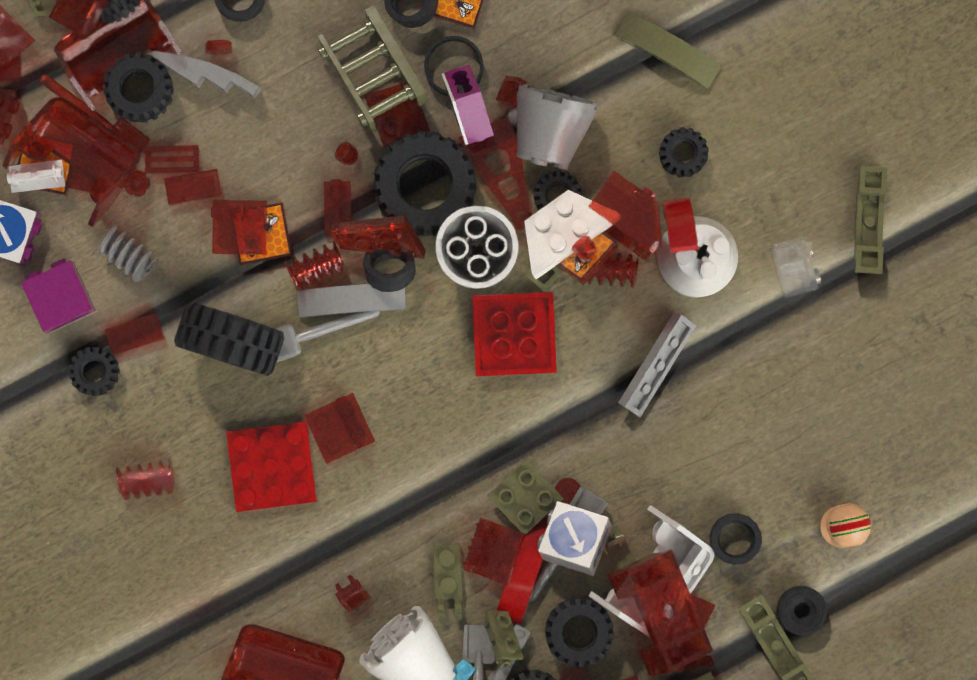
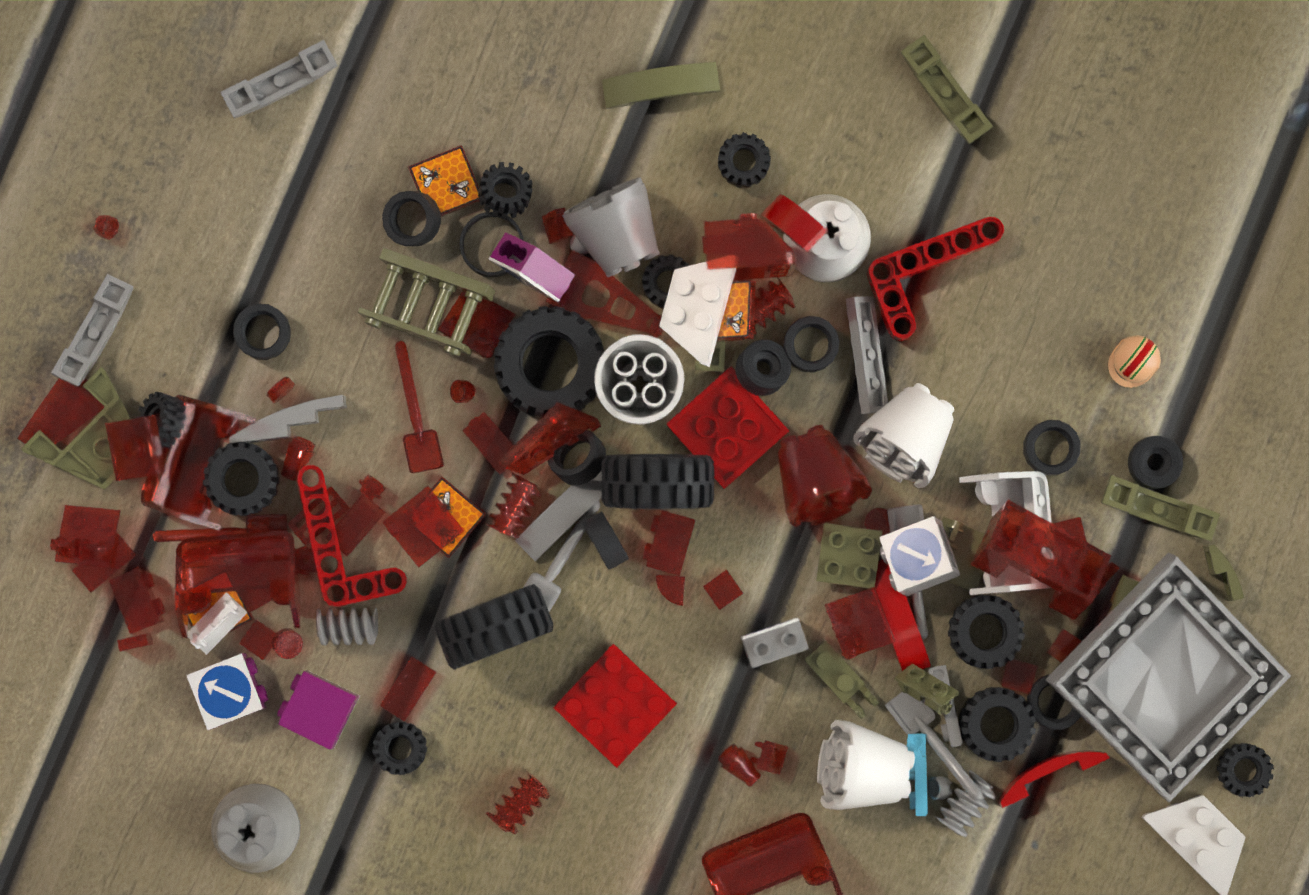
camera: 40 degrees left, 0 degrees up
clear red hinge [304,393,375,464] -> none
clear red hinge [572,236,596,260] -> none
clear brick [770,236,821,299] -> none
none -> clear red tile [239,619,281,660]
none -> clear red tile [272,628,303,659]
none -> clear red cone [281,435,316,481]
none -> red beam [297,465,407,607]
none -> clear red plate [359,474,386,501]
none -> clear red piece [395,341,444,473]
none -> black tyre [478,162,533,219]
none -> black tyre [582,512,629,570]
none -> black tyre [601,454,714,509]
none -> clear red bracket [642,510,696,576]
none -> clear red tile [656,575,685,606]
none -> clear red tile [703,570,743,610]
none -> clear red cone [718,743,761,787]
none -> black tyre [735,340,791,396]
none -> light grey piece [740,618,809,668]
none -> clear red cone [777,425,872,527]
none -> black tyre [783,316,839,372]
none -> white cone [853,383,954,488]
none -> red beam [867,217,1004,341]

